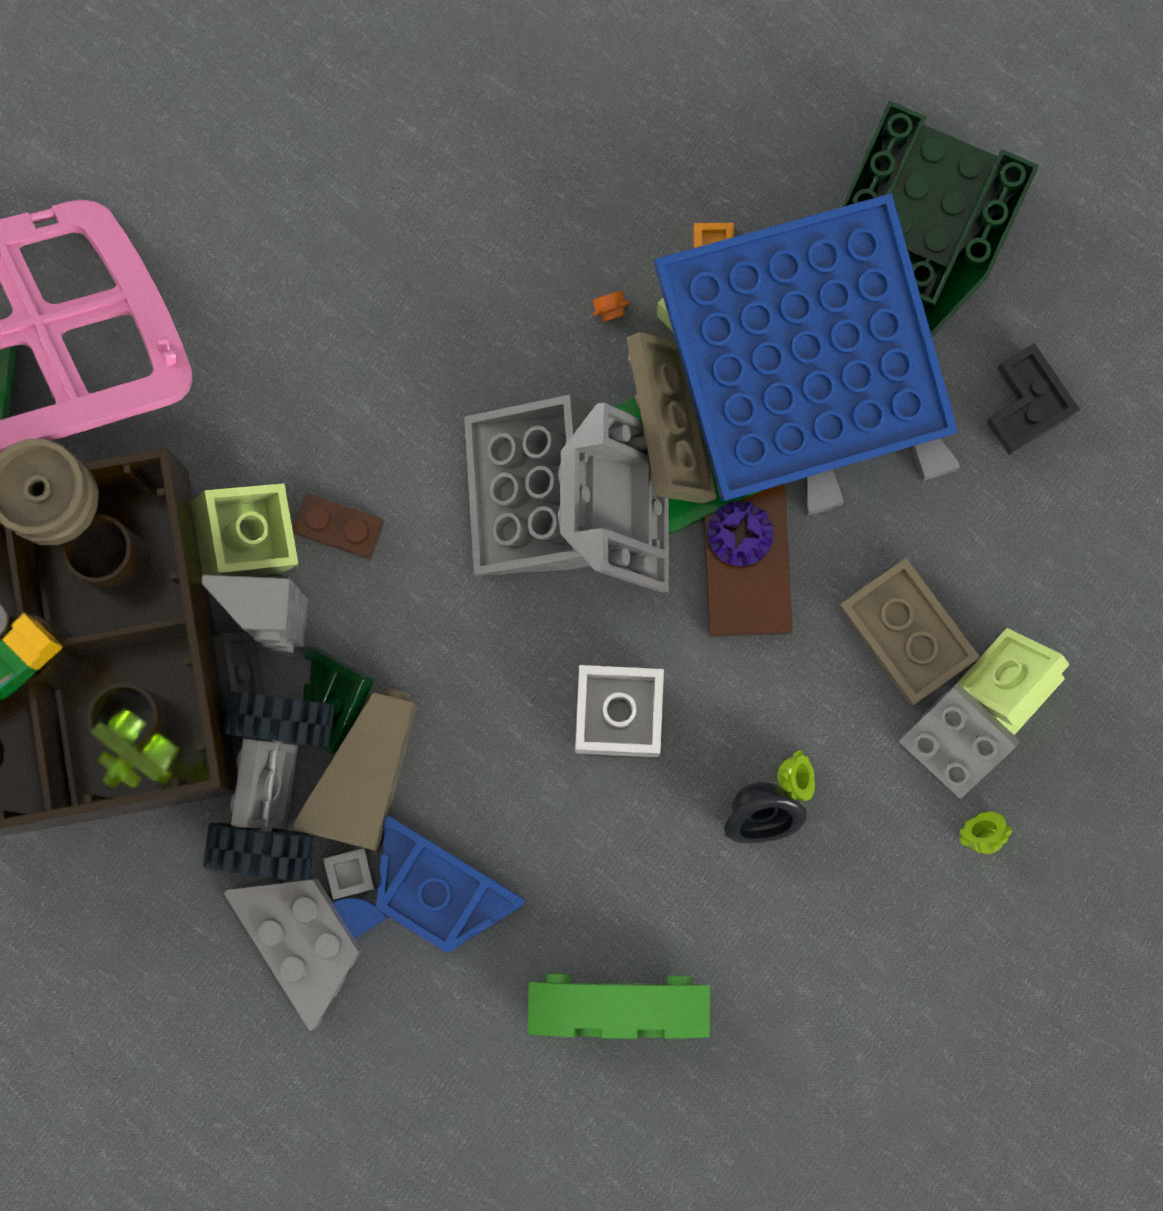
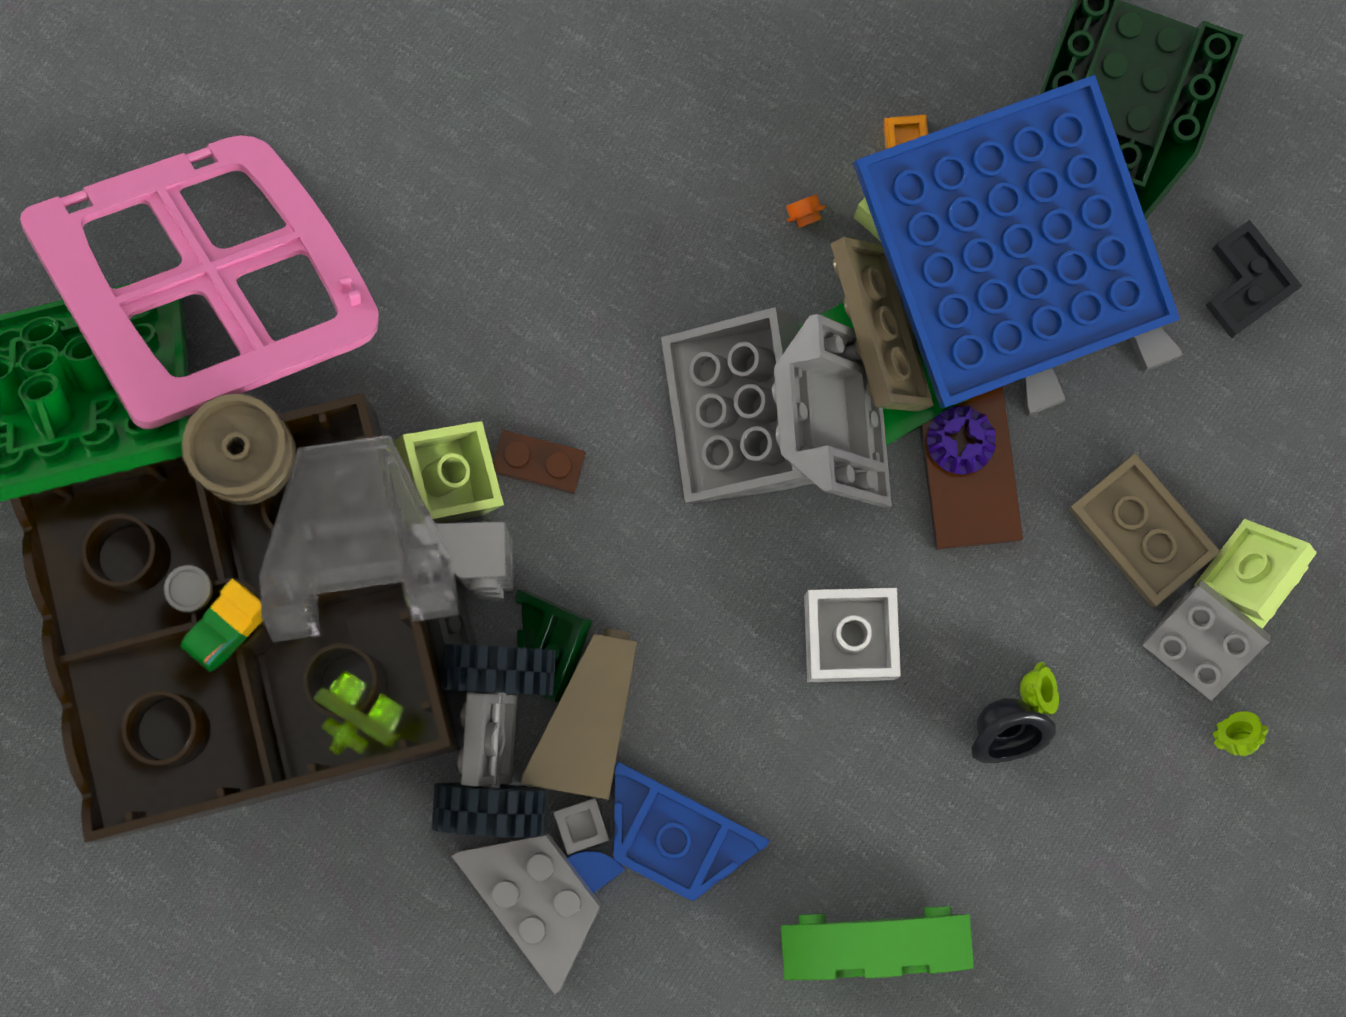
camera: 10 degrees left, 0 degrees up
none -> clear wedge [259,435,459,642]

